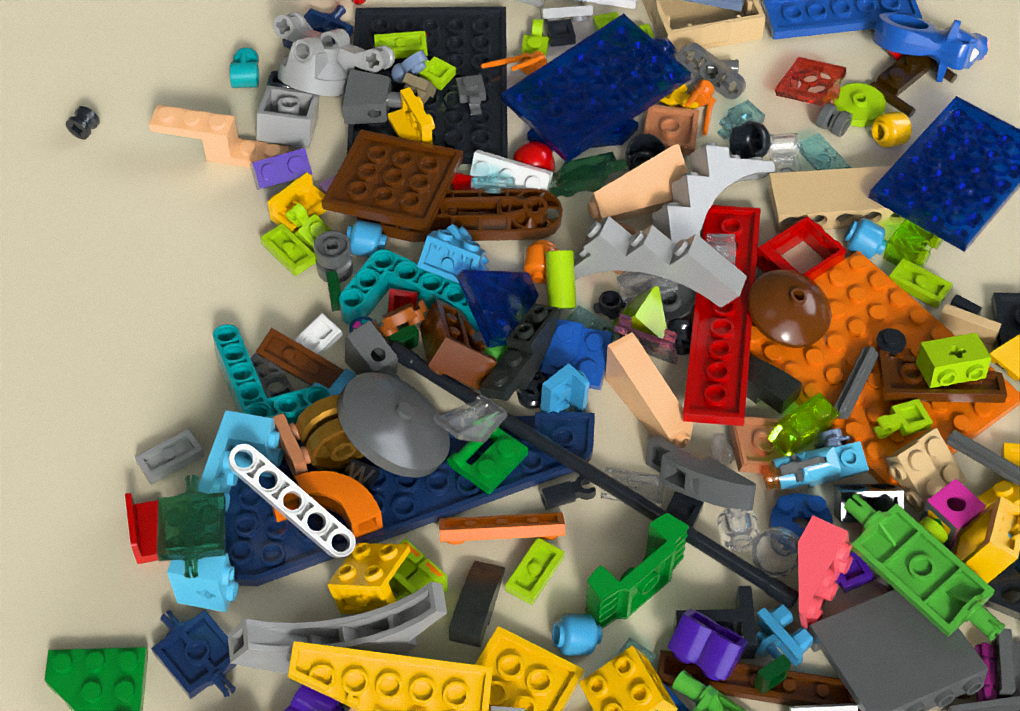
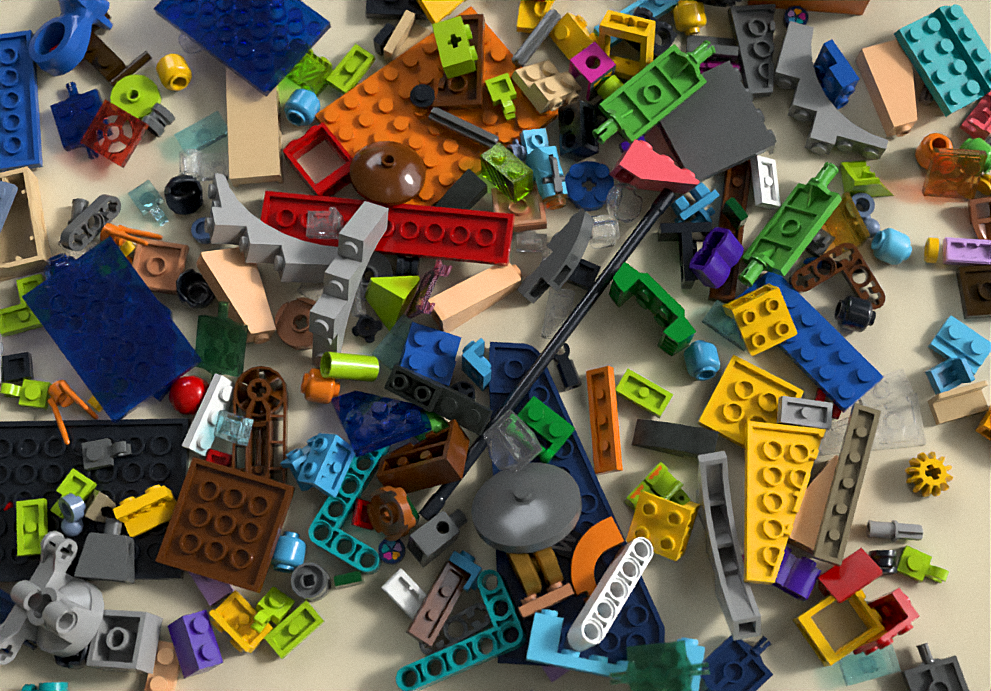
camera: 90 degrees left, 20 degrees up
none -> clear blue plate [50,82,113,159]

